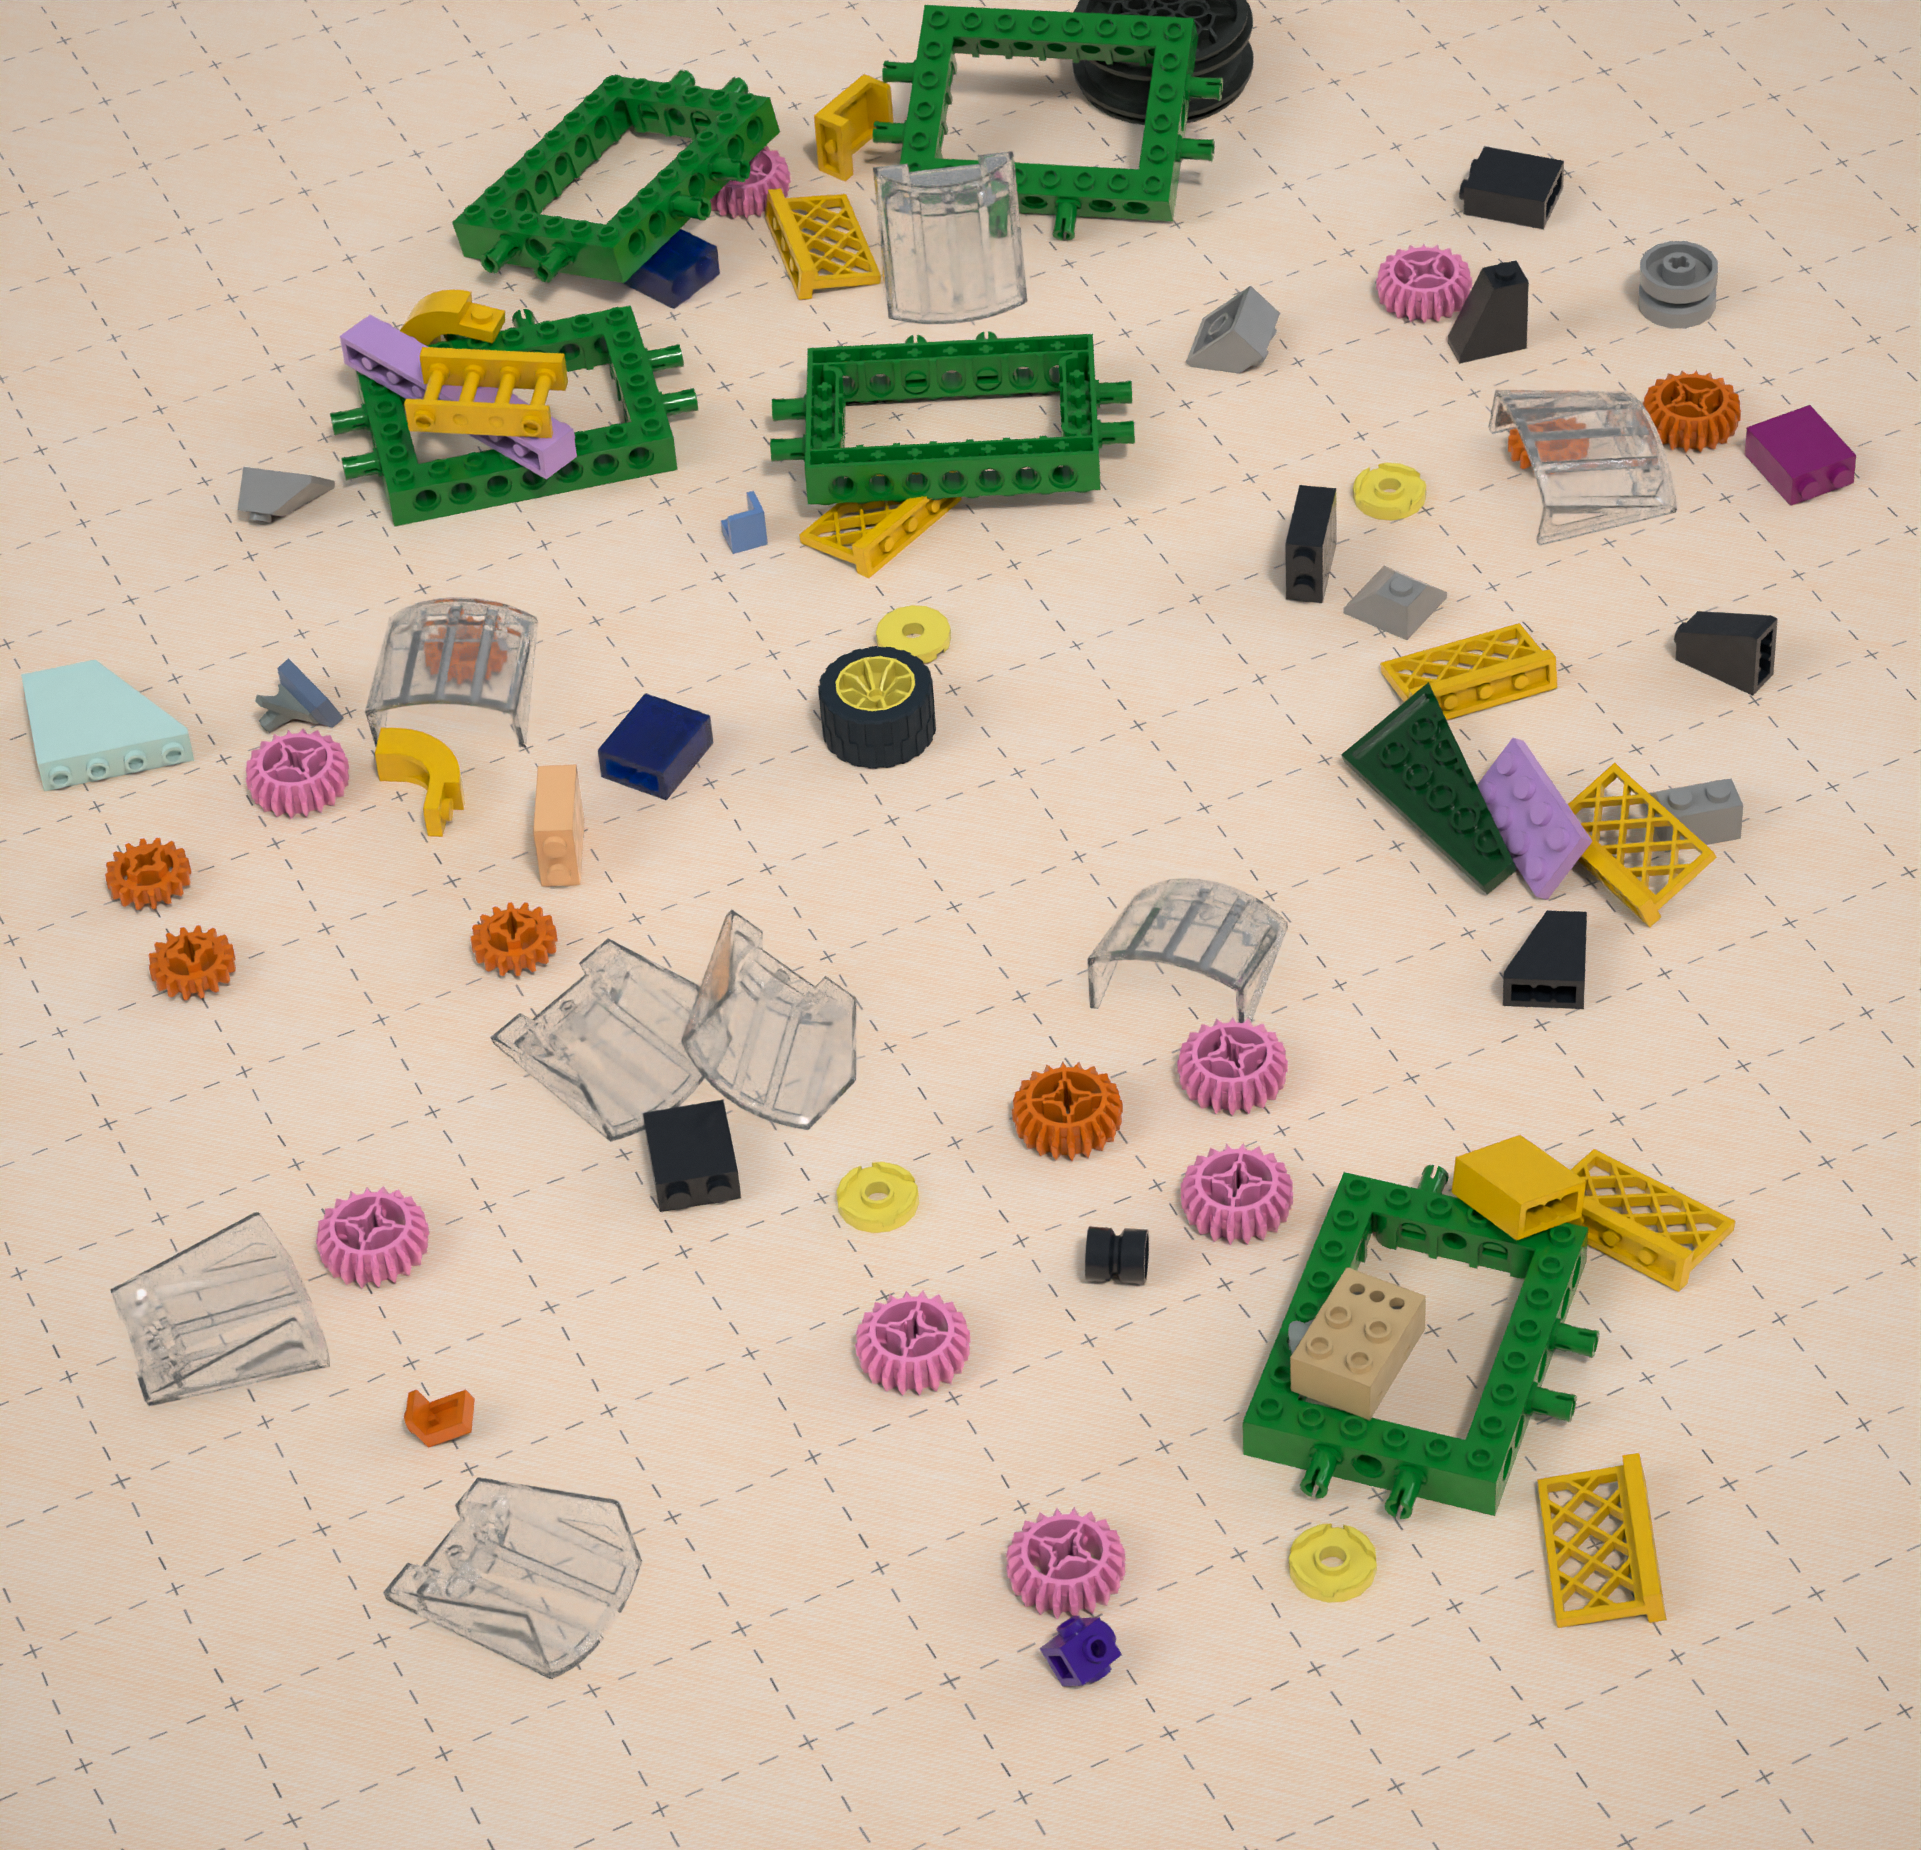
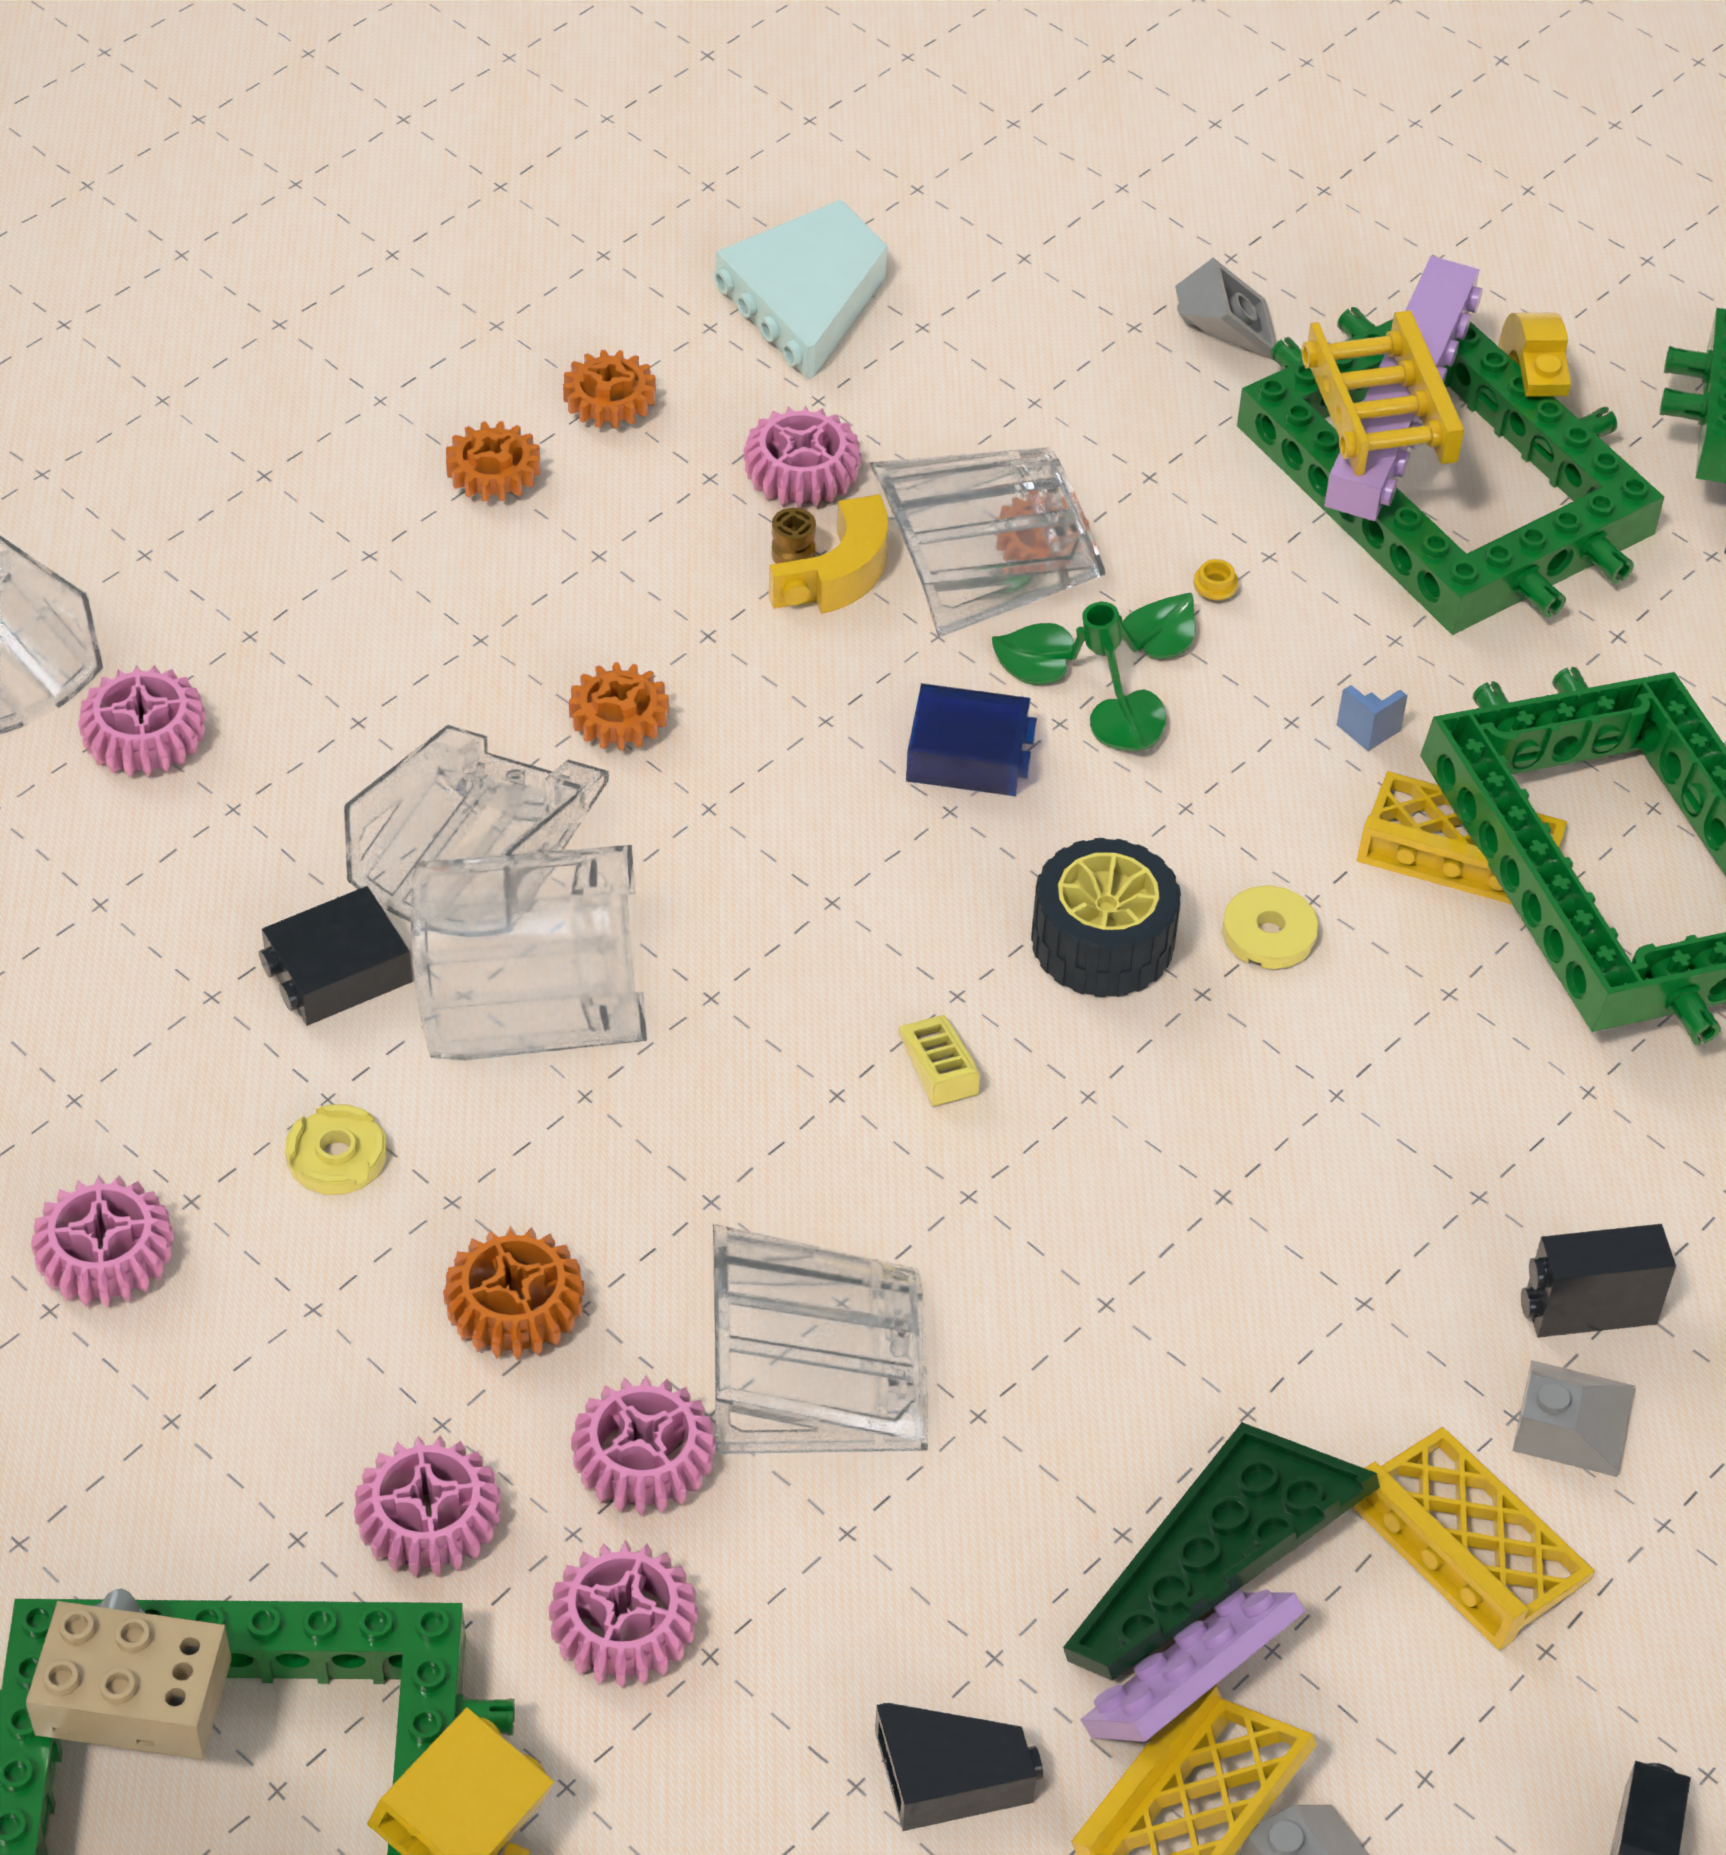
camera: 65 degrees right, 5 degrees up
piece [255,658,343,733] -> none
light nougat brick [533,764,584,887] -> none
black wheel [1085,1226,1149,1284] -> none
none -> bright pink gear [548,1540,698,1688]
none -> pearl gold wheel [771,507,816,564]
none -> light yellow slope [898,1014,980,1107]
none -> green plant [992,592,1196,751]
none -> yellow plate [1193,559,1238,600]

